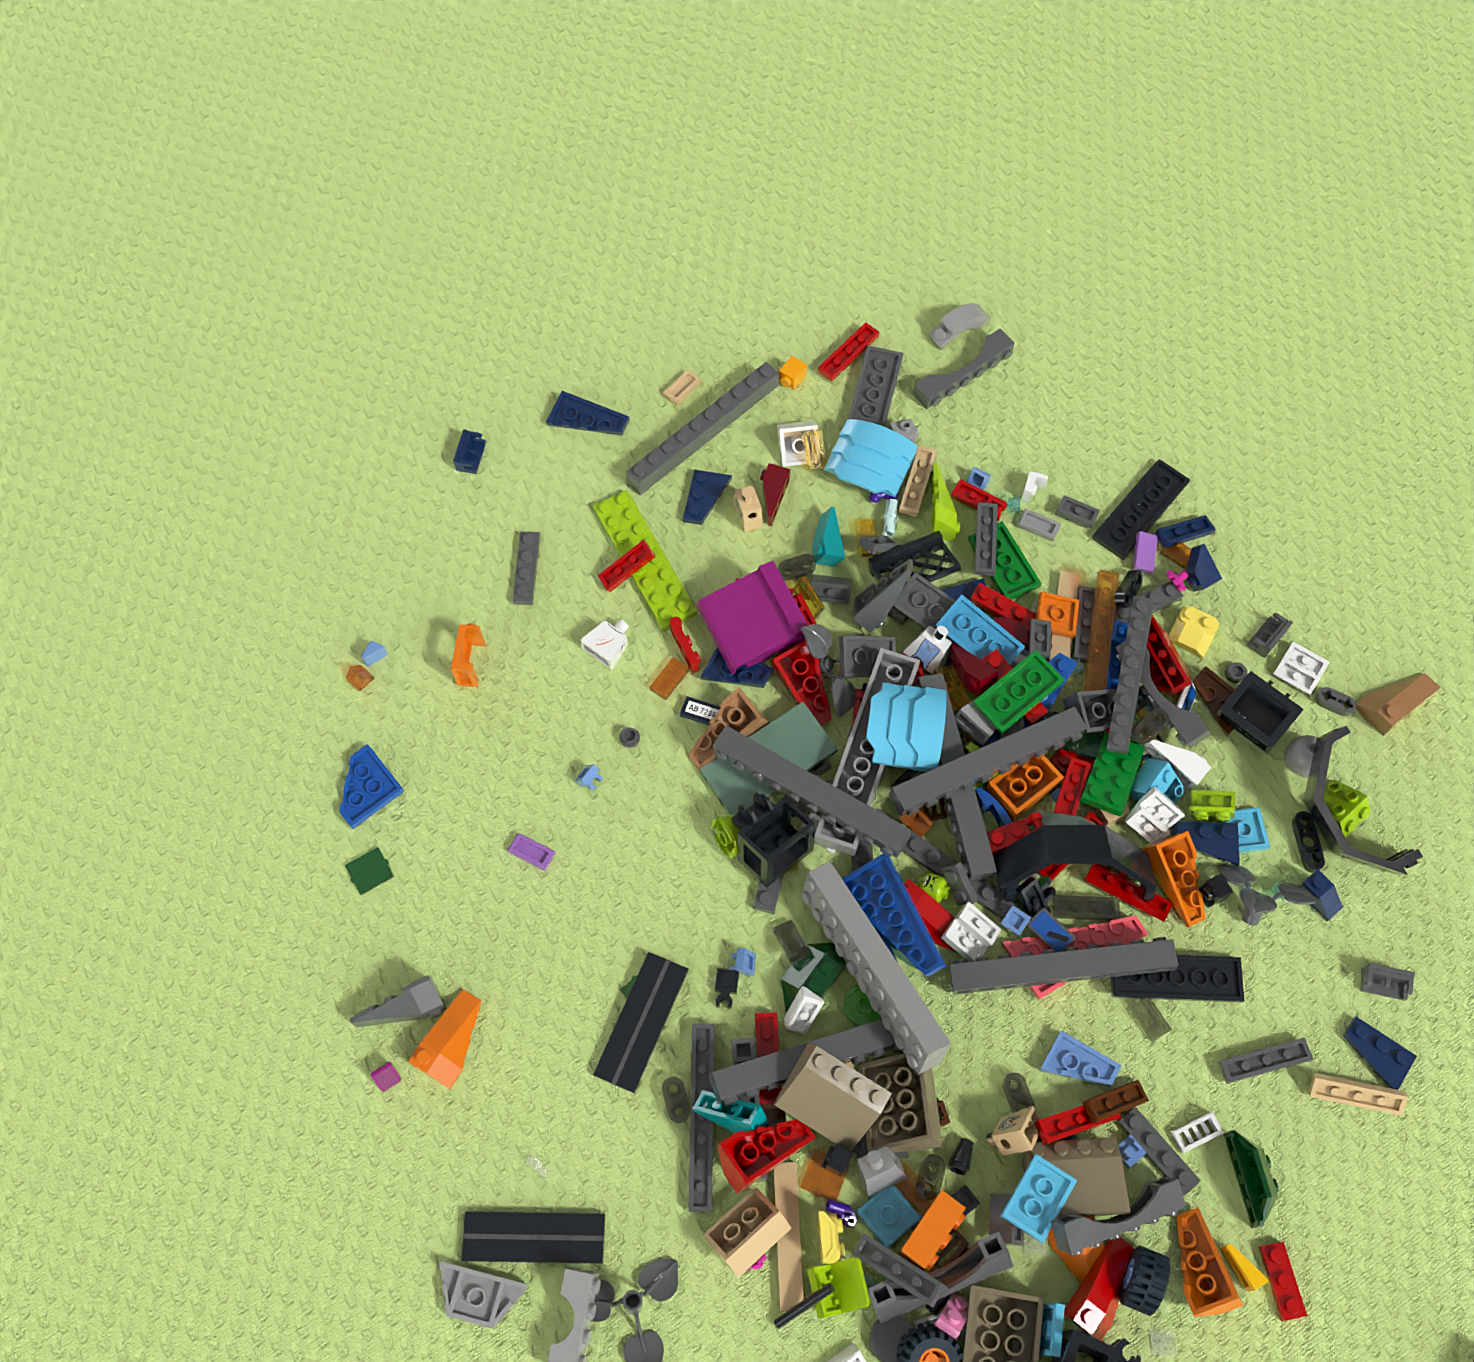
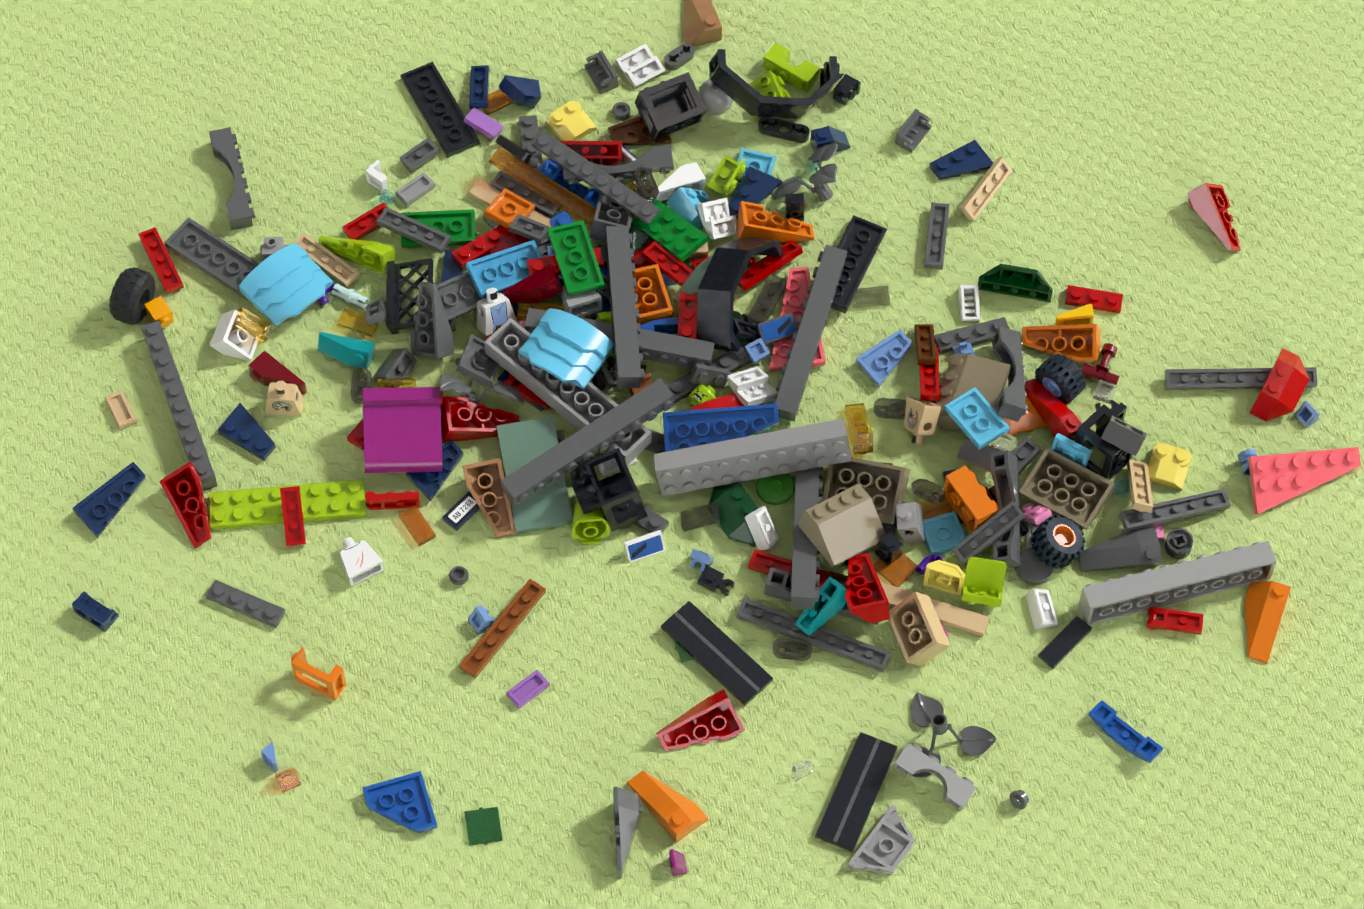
camera: 70 degrees left, 5 degrees down
black bar [774,1283,835,1329] -> none
light grey arch [929,303,990,349] -> none
black cone [948,1138,974,1175] -> none
medium blue slope [966,466,991,490] -> none
dark pink plant [1166,570,1189,591] -> none
none -> black tyre [109,267,155,325]
none -> red wedge [159,461,212,548]
none -> dark orange plate [459,579,546,679]
none -> slope [624,530,665,563]
none -> red wedge [656,689,745,751]
none -> lime arch [763,42,820,92]
none -> black brick [833,74,861,105]
none -> clear yellow slope [845,403,873,455]
none -> dark grey plate [1011,437,1041,475]
none -> dark red bar [1081,343,1120,390]

